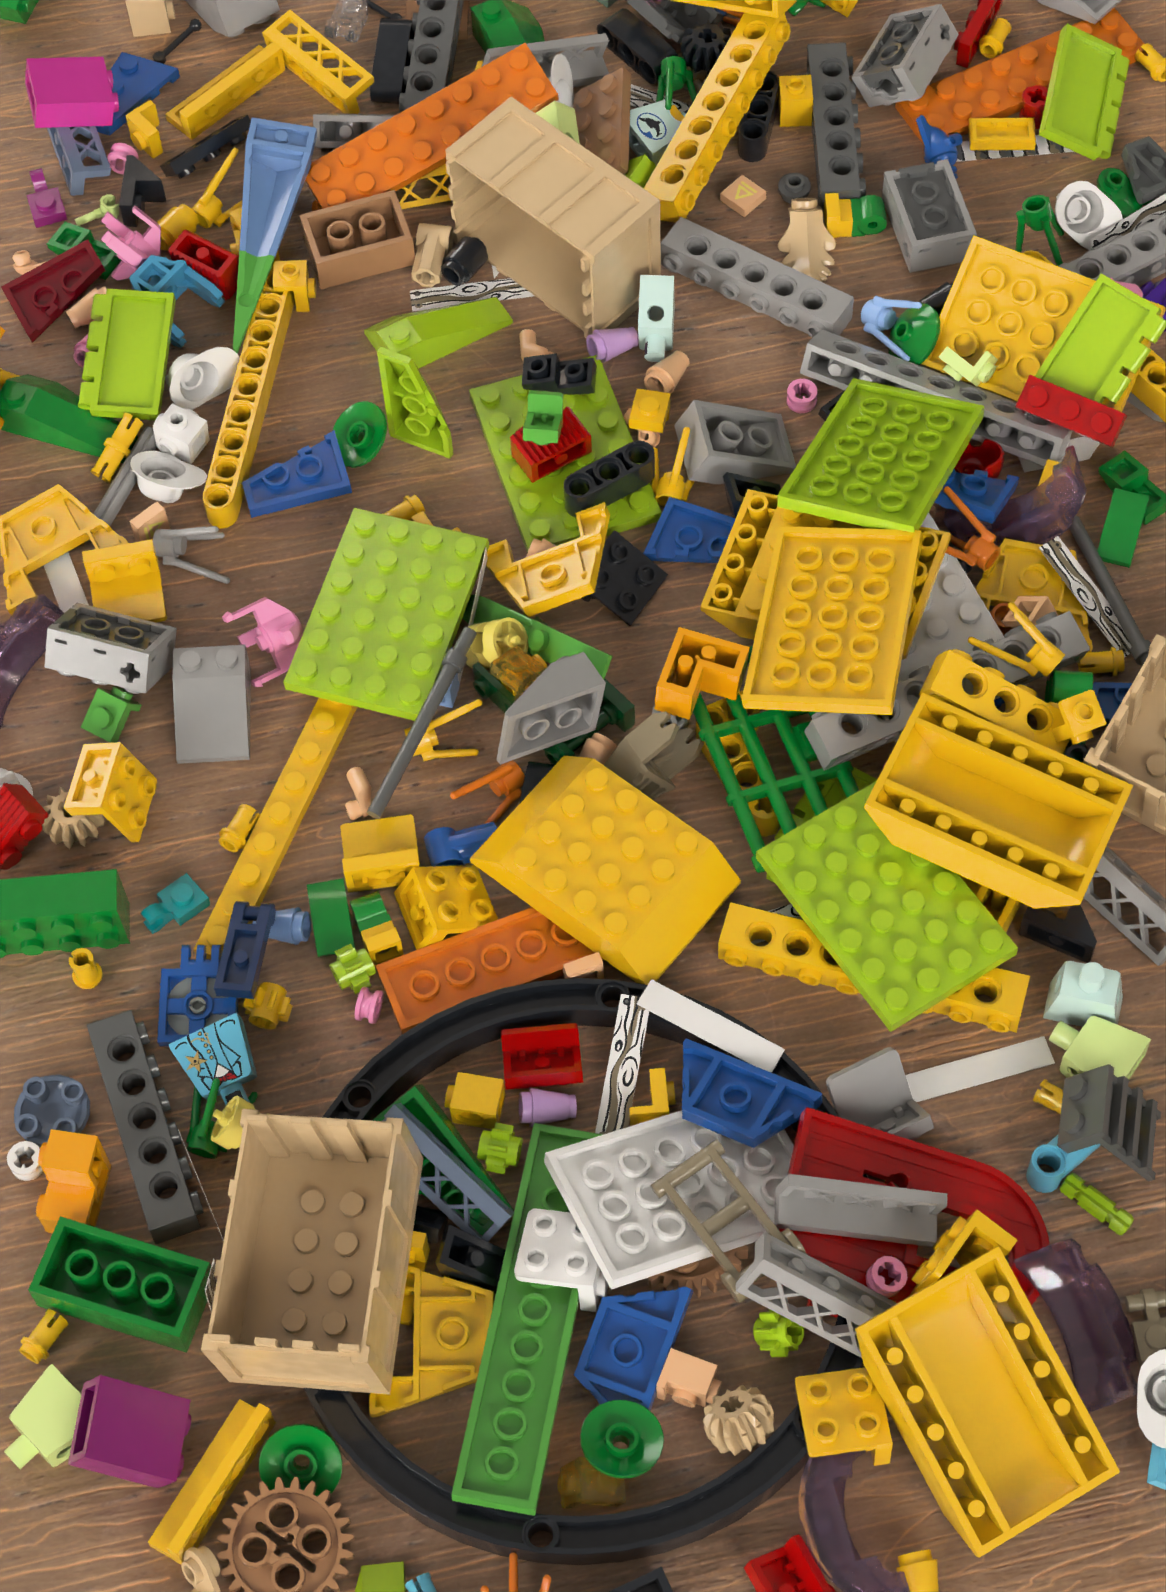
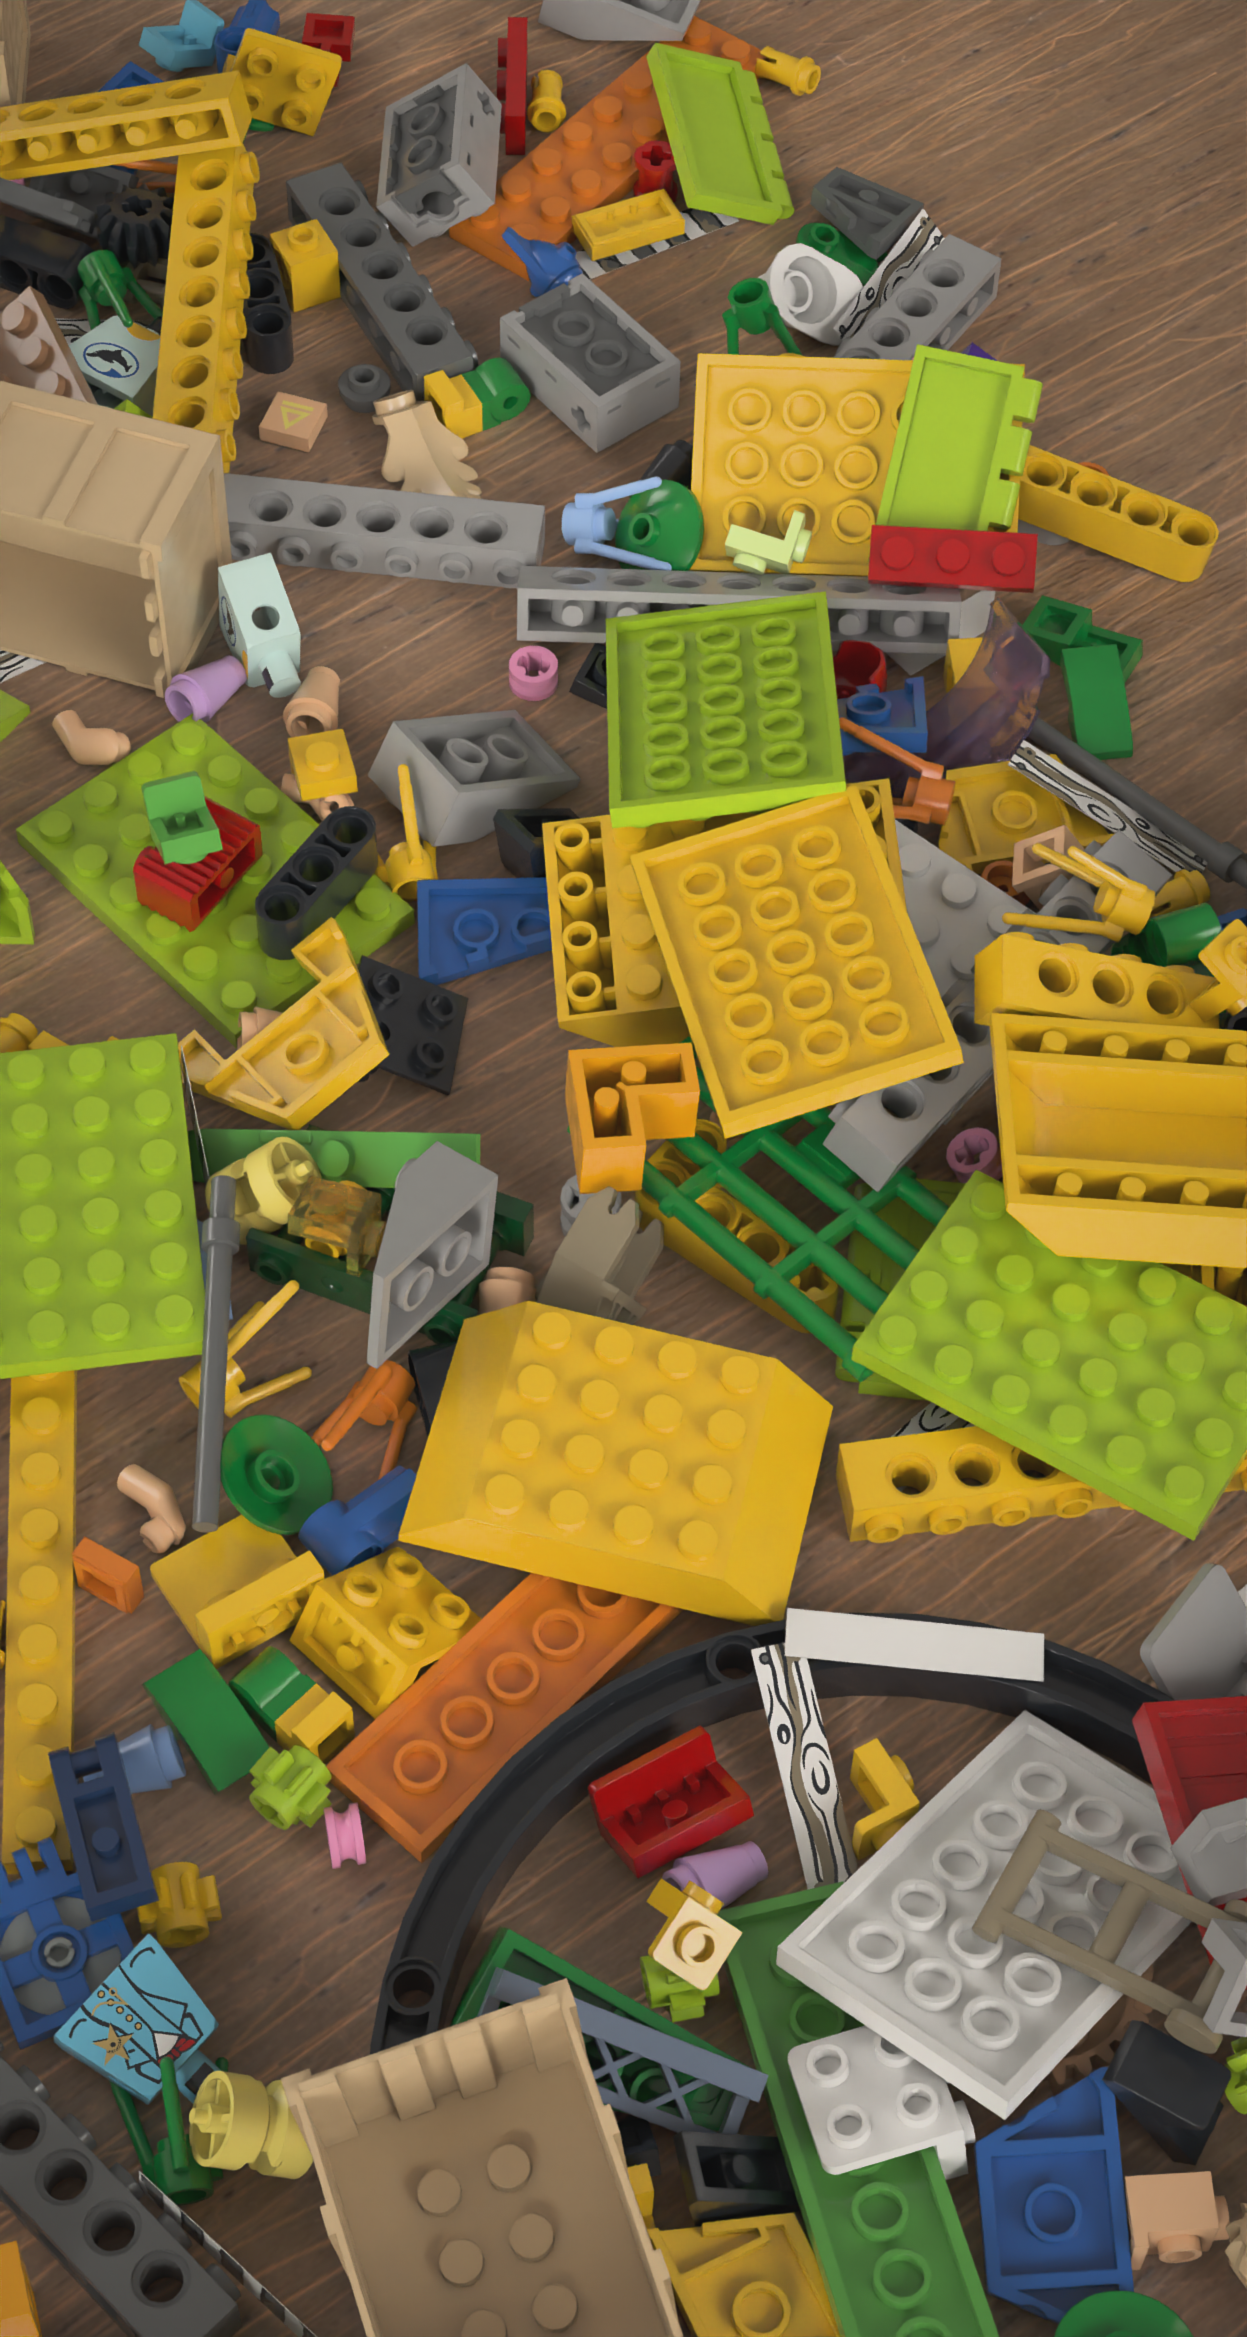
camera: 30 degrees left, 5 degrees down
yellow brick [445,1072,506,1129] -> none
black slope [522,353,597,395] -> none
light nougat tile [563,952,604,979] -> none
blue wing [682,1038,822,1148] -> none
none -> orange tile [72,1536,145,1614]
none -> green dish [220,1415,333,1535]
none -> bracket [646,1878,743,1990]
none -> black slope [1102,2020,1231,2165]

